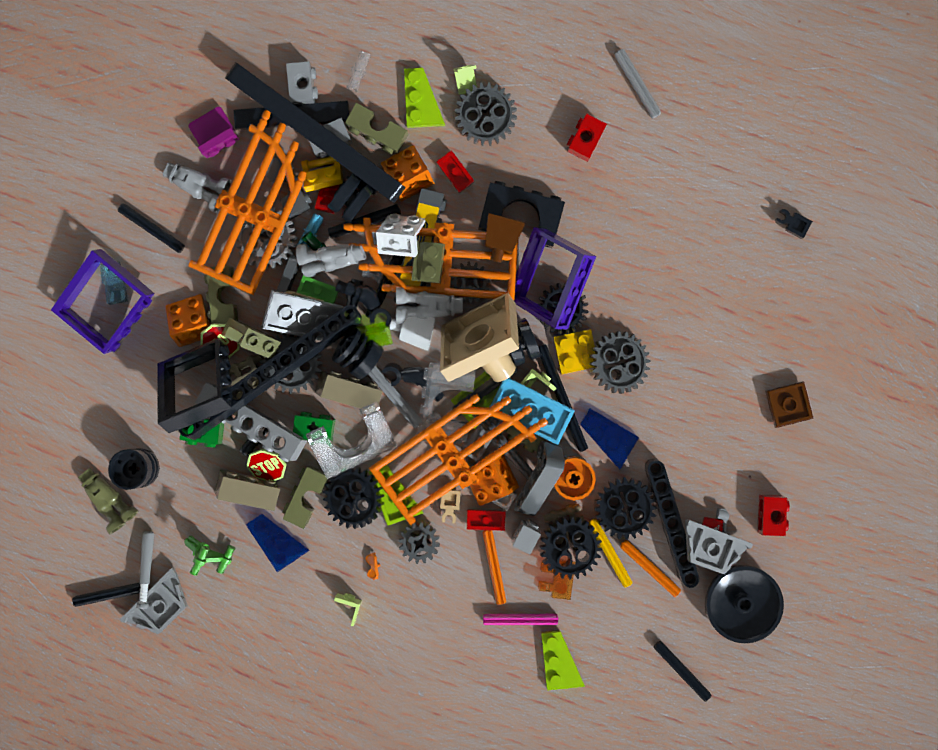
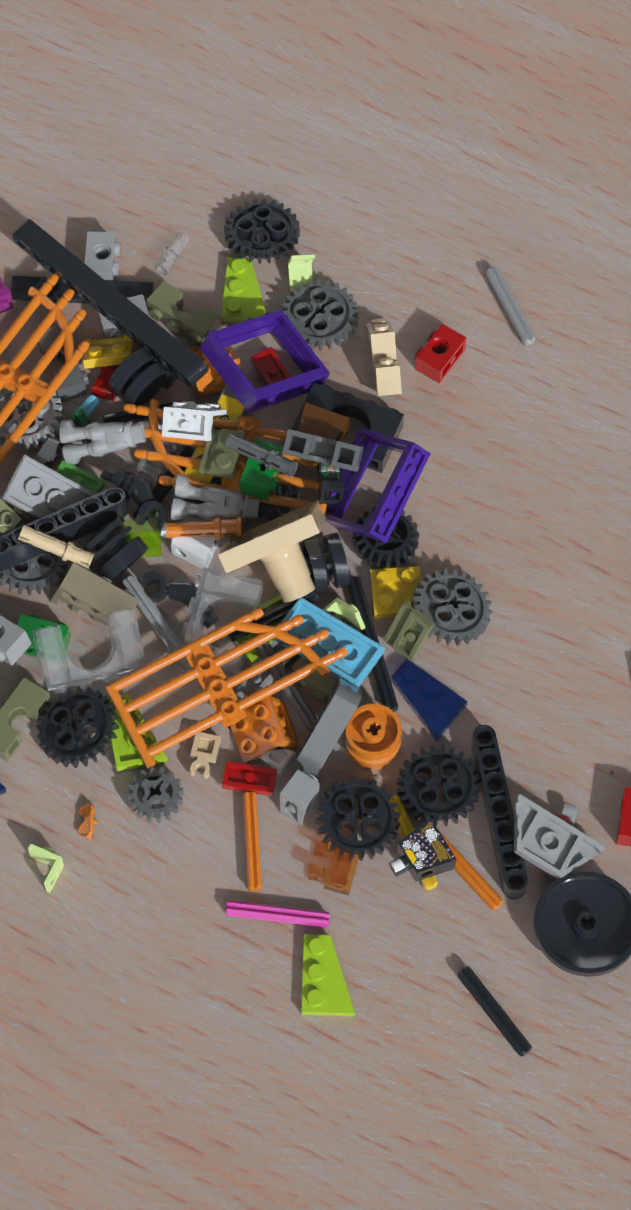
camera: 10 degrees right, 25 degrees down
none -> tan pin [18,525,94,568]
none -> orange pin [166,516,243,540]
none -> dark purple window [200,310,330,413]
none -> black gear [224,199,300,264]
none -> dark grey pin [225,433,298,477]
none -> green brick [240,440,284,501]
none -> dark grey arch [282,429,364,472]
none -> black leg [317,462,344,504]
none -> tan arch [365,319,402,396]
none -> olive plate [383,601,435,663]
none -> torso [389,818,456,881]

